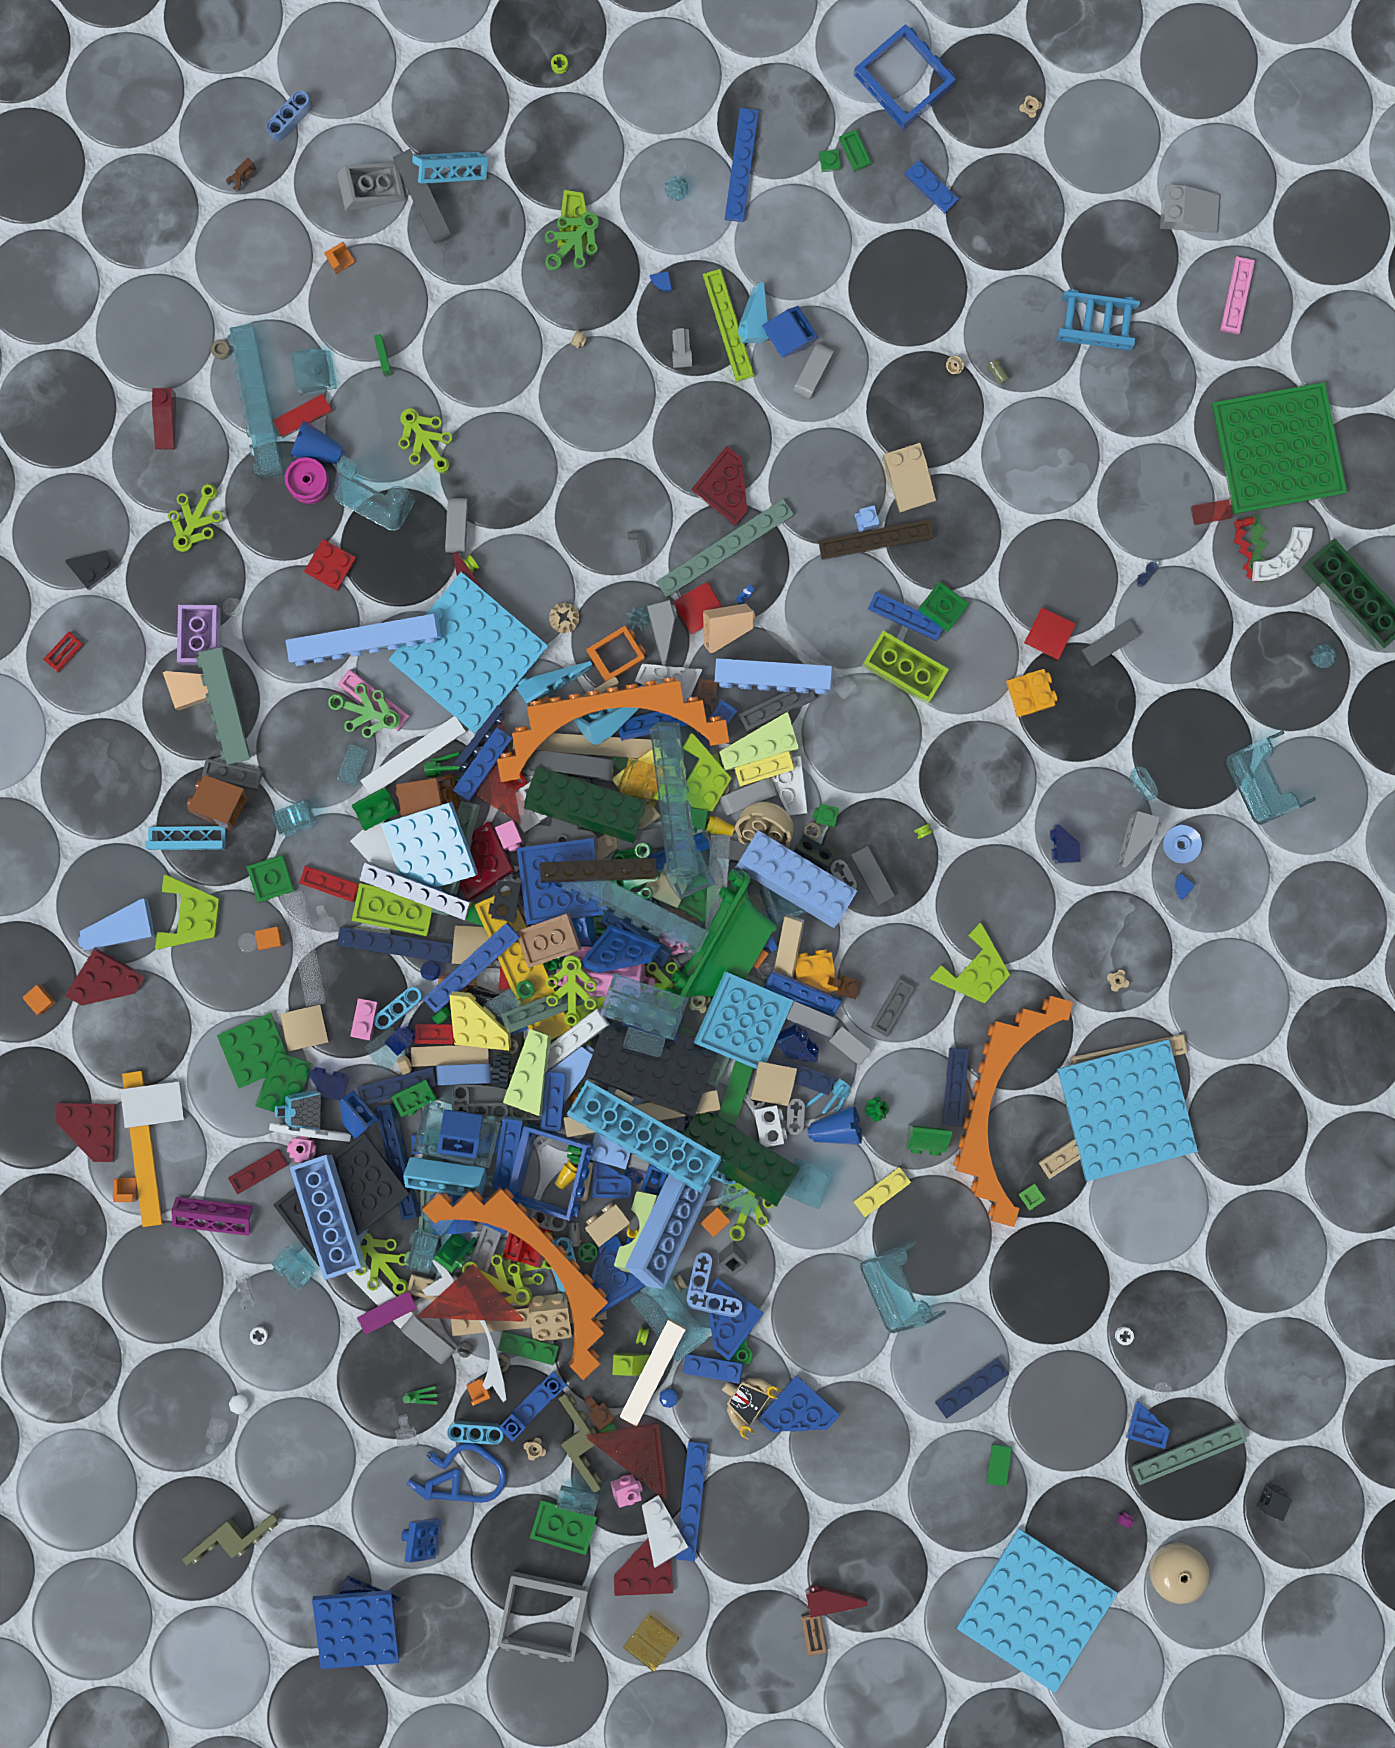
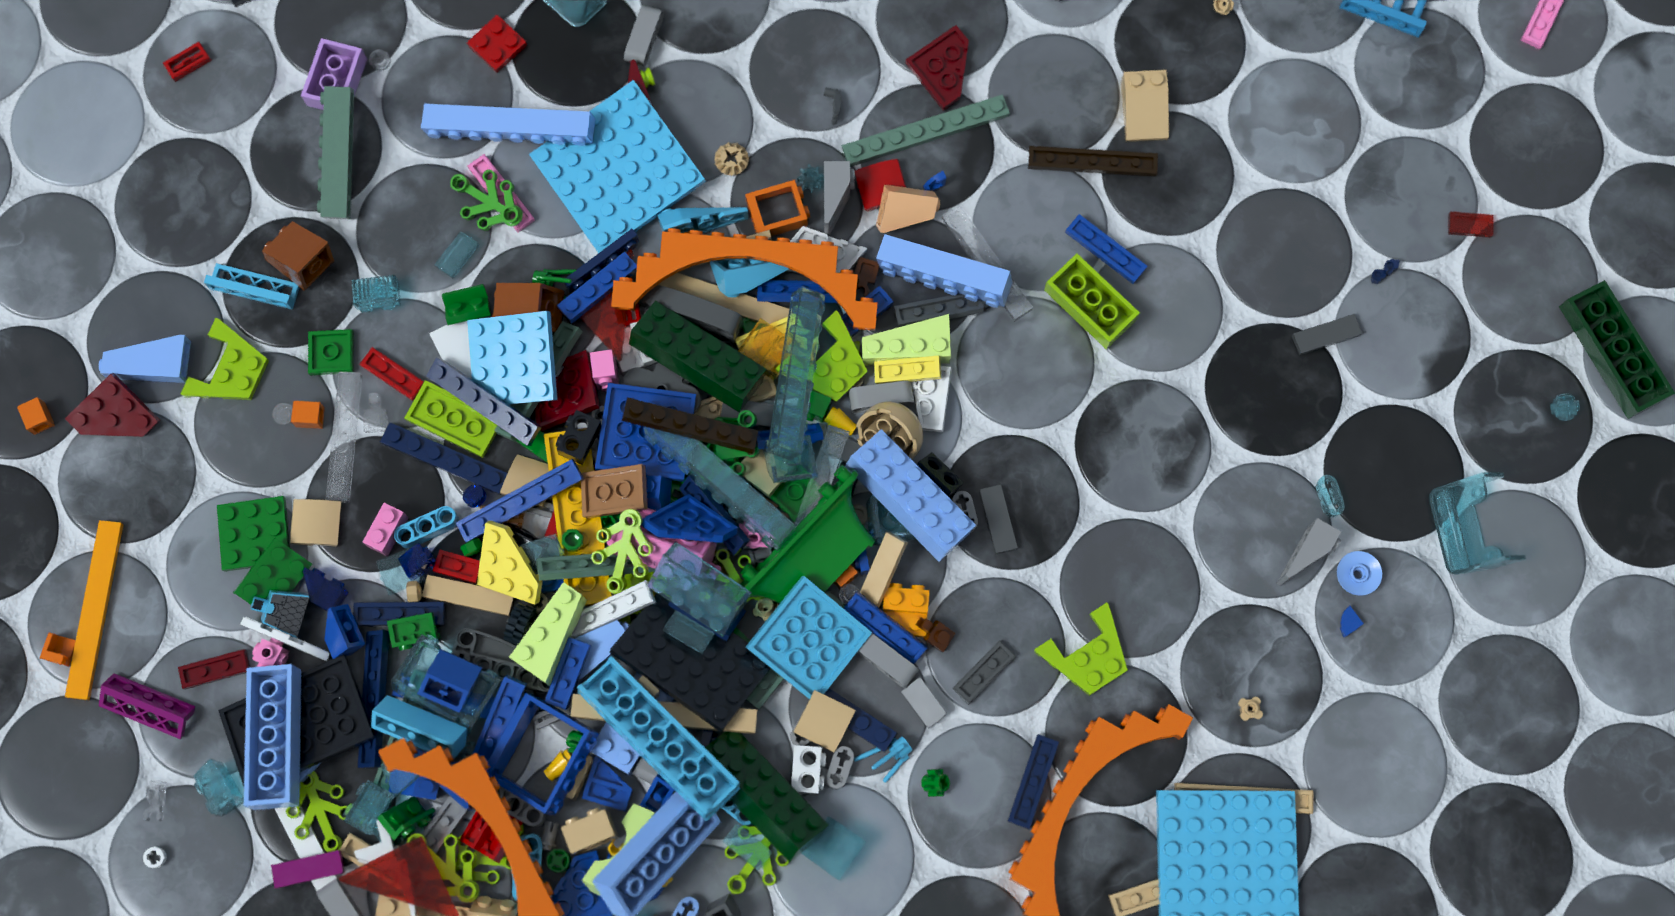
camera: 15 degrees right, 10 degrees down
dark red plate [56,1103,116,1162] -> none
white tile [120,1082,184,1128] -> none
light nougat slope [163,671,208,711] -> none
dark grey tile [202,758,263,790] -> none
white tile [360,716,466,794] -> none
medium blue beam [436,1063,492,1085] -> none
clear blue tile [624,1167,644,1184] -> none
orange panel [700,1206,730,1237] -> none
green tile [718,1060,753,1125] -> none
clear blue slope [777,1024,819,1063] -> none
dark tan bush [803,823,821,840] -> none
blue cone [807,1106,862,1145] -> none
green brick [813,804,839,829] -> none
light yellow plate [853,1167,911,1217] -> none
light blue brick [855,506,879,533] -> none
green slope [906,1125,952,1156] -> none
lime bush [914,823,934,839] -> none
green tile [918,581,970,632] -> none
olive pin [988,359,1009,384] -> none
light orange plate [1006,669,1057,718] -> none
red slope [1024,607,1076,660] -> none
clear blue slope [1050,825,1081,864] -> none
green plate [1211,382,1347,515] -> none
piece [1233,515,1268,583] -> none
white tile [1252,527,1313,581] -> none

